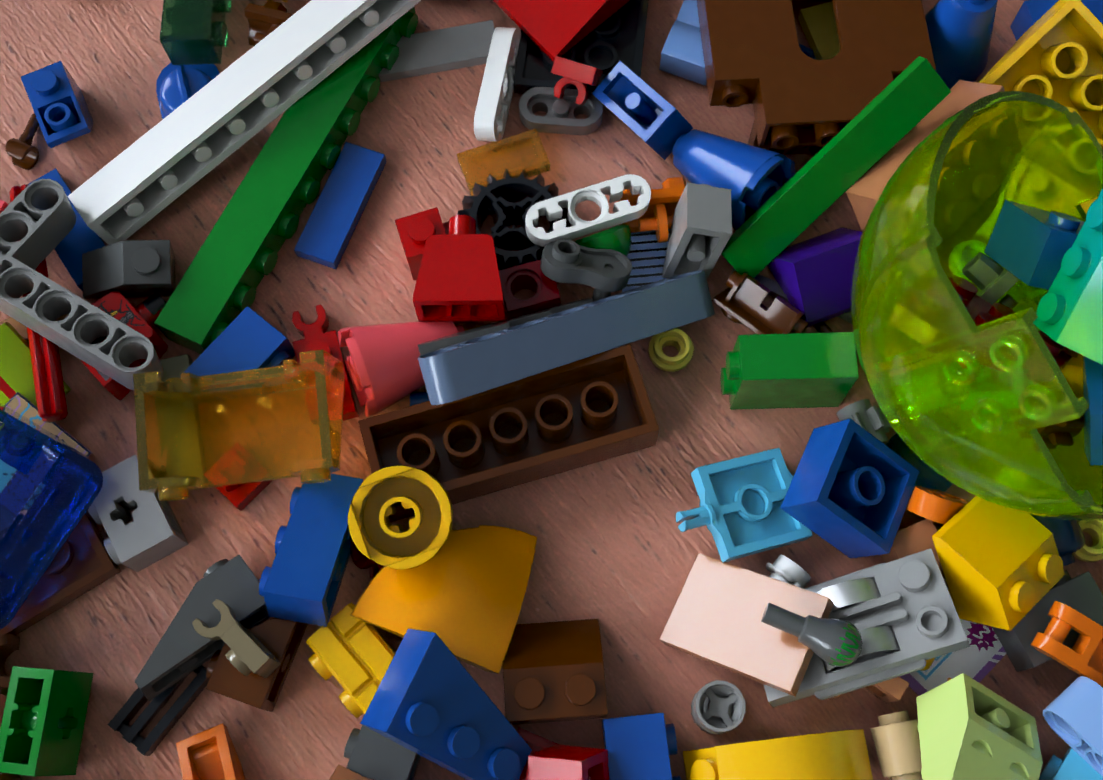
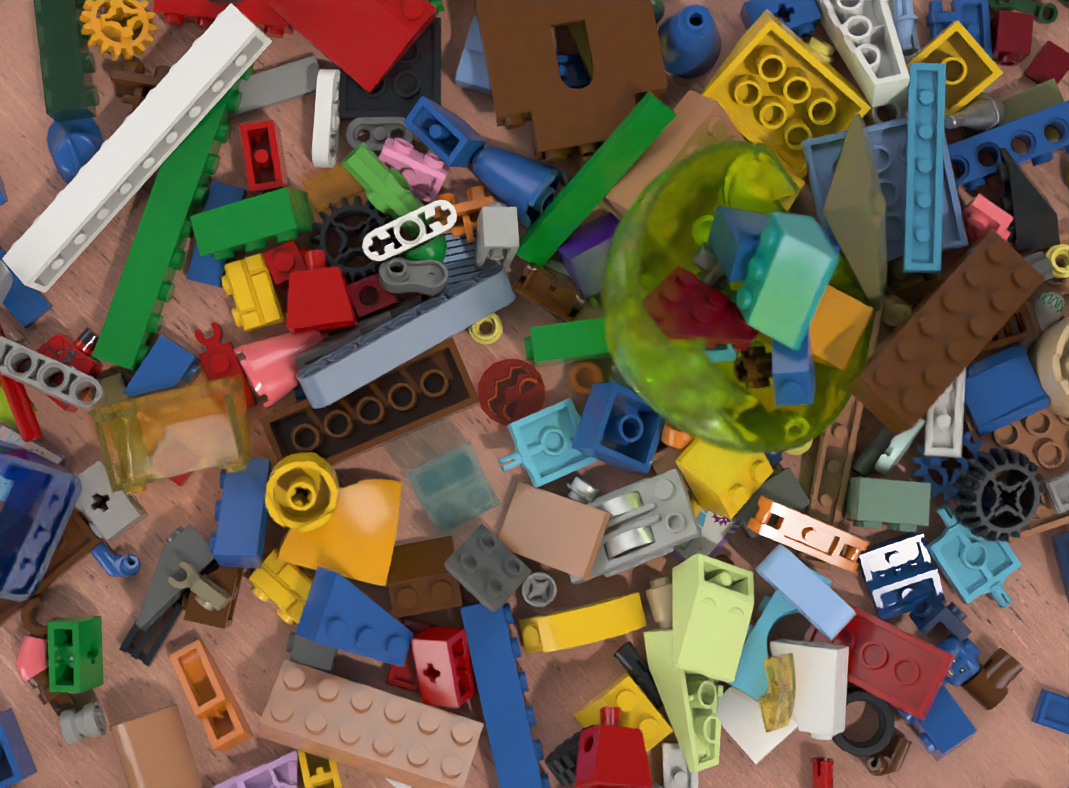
camera: 10 degrees left, 15 degrees up
dark grey slope [82,240,176,299] -> none
red tile [551,56,603,105] -> none
dark grey piece [761,603,863,667] -> none
none -> blue arm [90,542,140,577]
none -> green wedge [190,187,316,262]
none -> yellow brick [221,253,287,334]
none -> red brick [239,120,289,197]
none -> bright green piece [341,142,434,237]
none -> bright pink bracket [379,138,450,203]
none -> clear light blue slope [406,442,501,535]
none -> dark grey bracket [444,524,532,612]
none -> clear red tile [478,359,545,426]
none -> orange tile [569,361,604,396]

